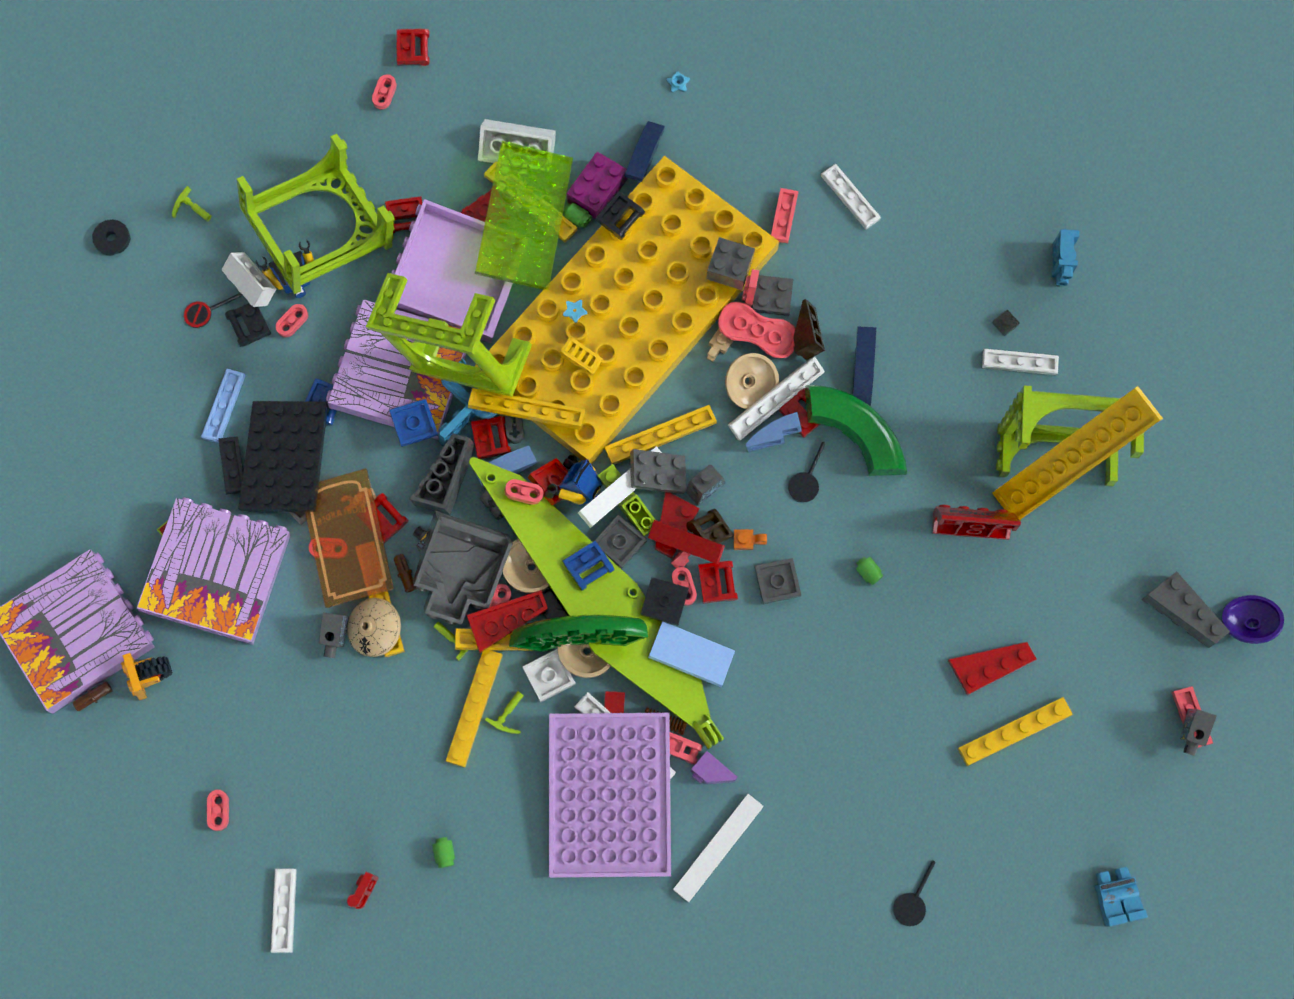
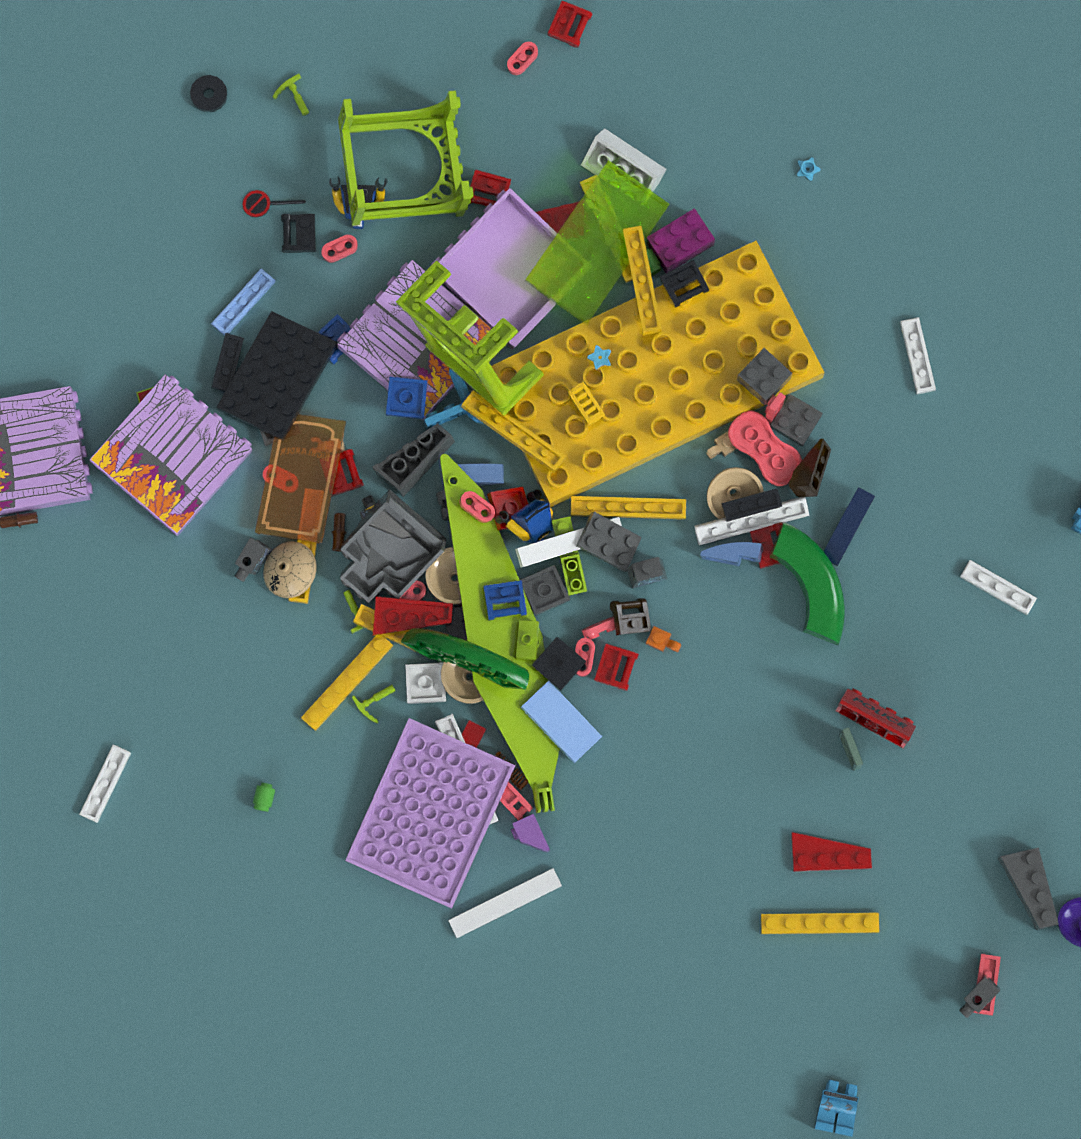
camera: 30 degrees right, 5 degrees up
plate [121,653,172,700] -> none
coral plate [207,790,229,831] -> none
white brick [222,252,276,307] -> none
red plate [347,872,379,909] -> none
red plate [471,416,511,459] -> none
dark grey beam [505,415,524,444] -> none
dark blue slope [625,121,665,182] -> none
red tile [648,520,725,564] -> none
red wing [655,492,700,559] -> none
dark grey plate [754,558,801,604] -> none
coral plate [771,188,799,244] -> none
black piece [788,442,825,502] -> none
bright green brick [856,556,884,585] -> none
black piece [893,861,935,926] -> none
clear smoke plate [992,309,1020,336] -> none
yellow plate [992,386,1163,520] -> none
lime arch [996,385,1144,486] -> none
none -> lime plate [516,620,539,660]
none -> yellow plate [623,226,662,335]
none -> black plate [721,488,782,522]
none -> sand green tile [839,727,863,771]

